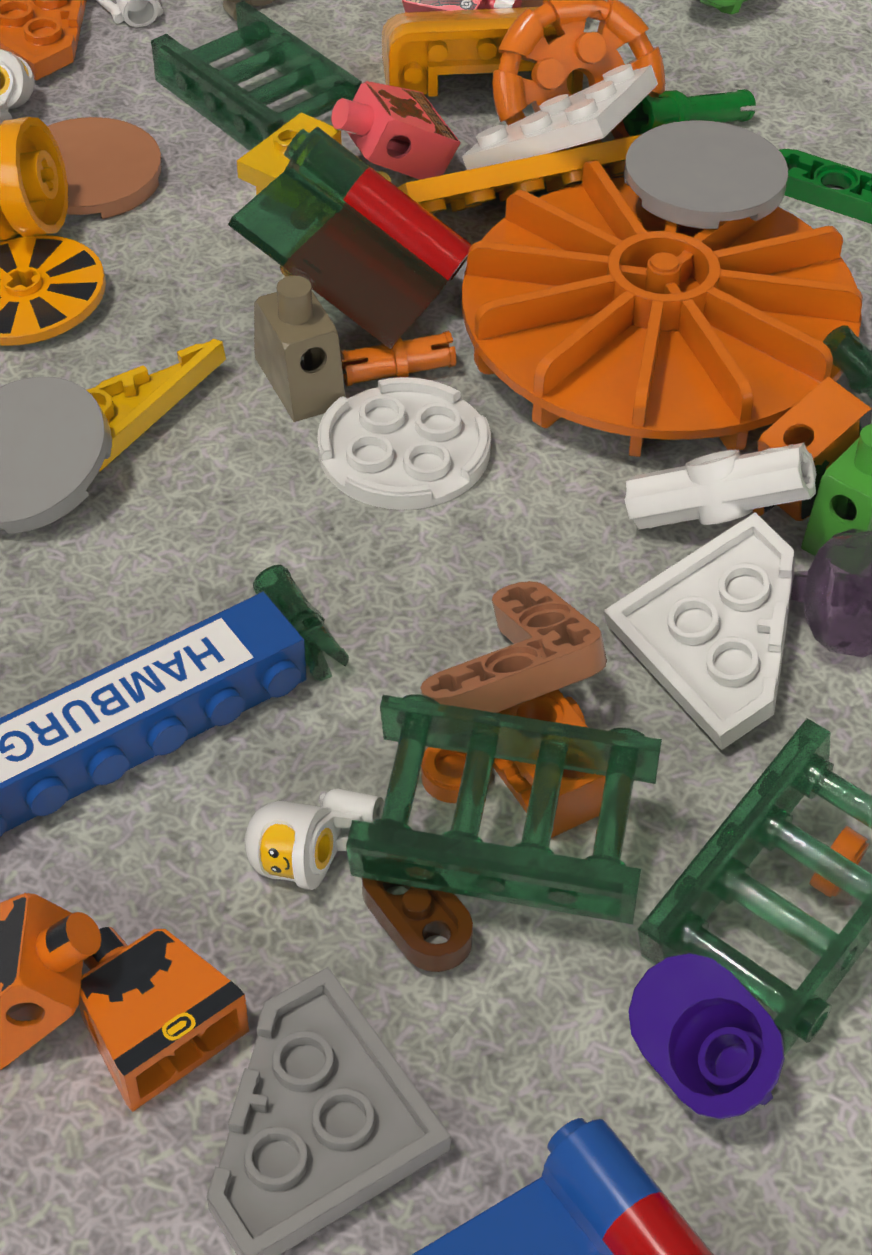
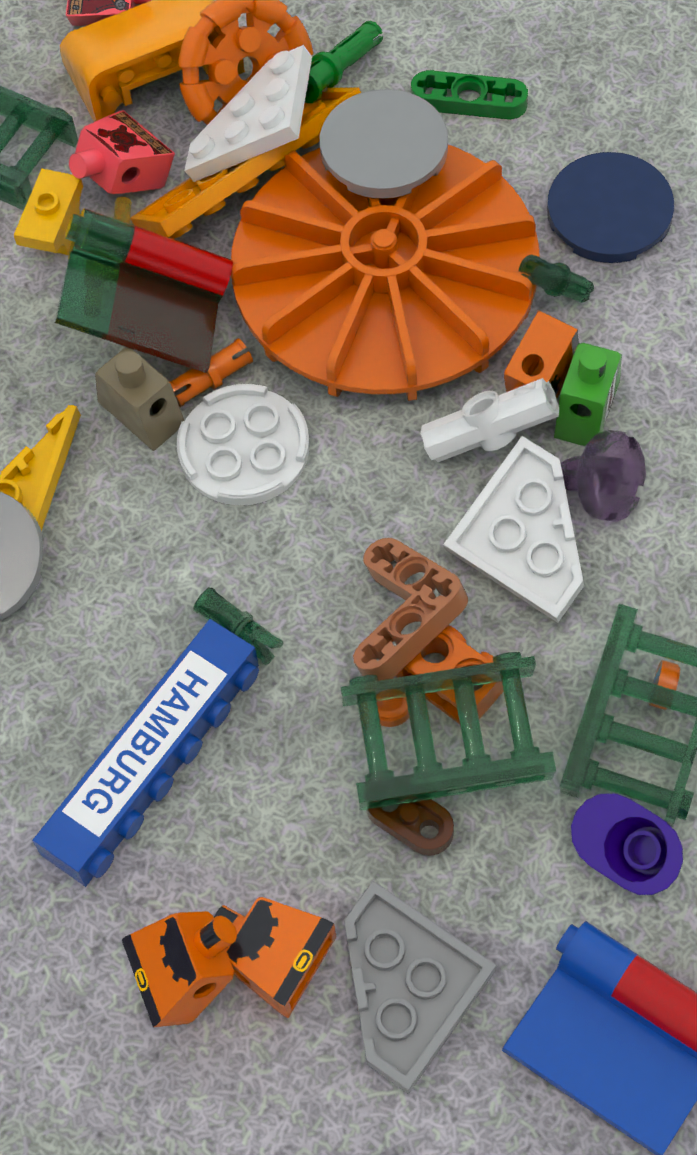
camera: 15 degrees left, 15 degrees up
white piece [245,788,388,890] -> none

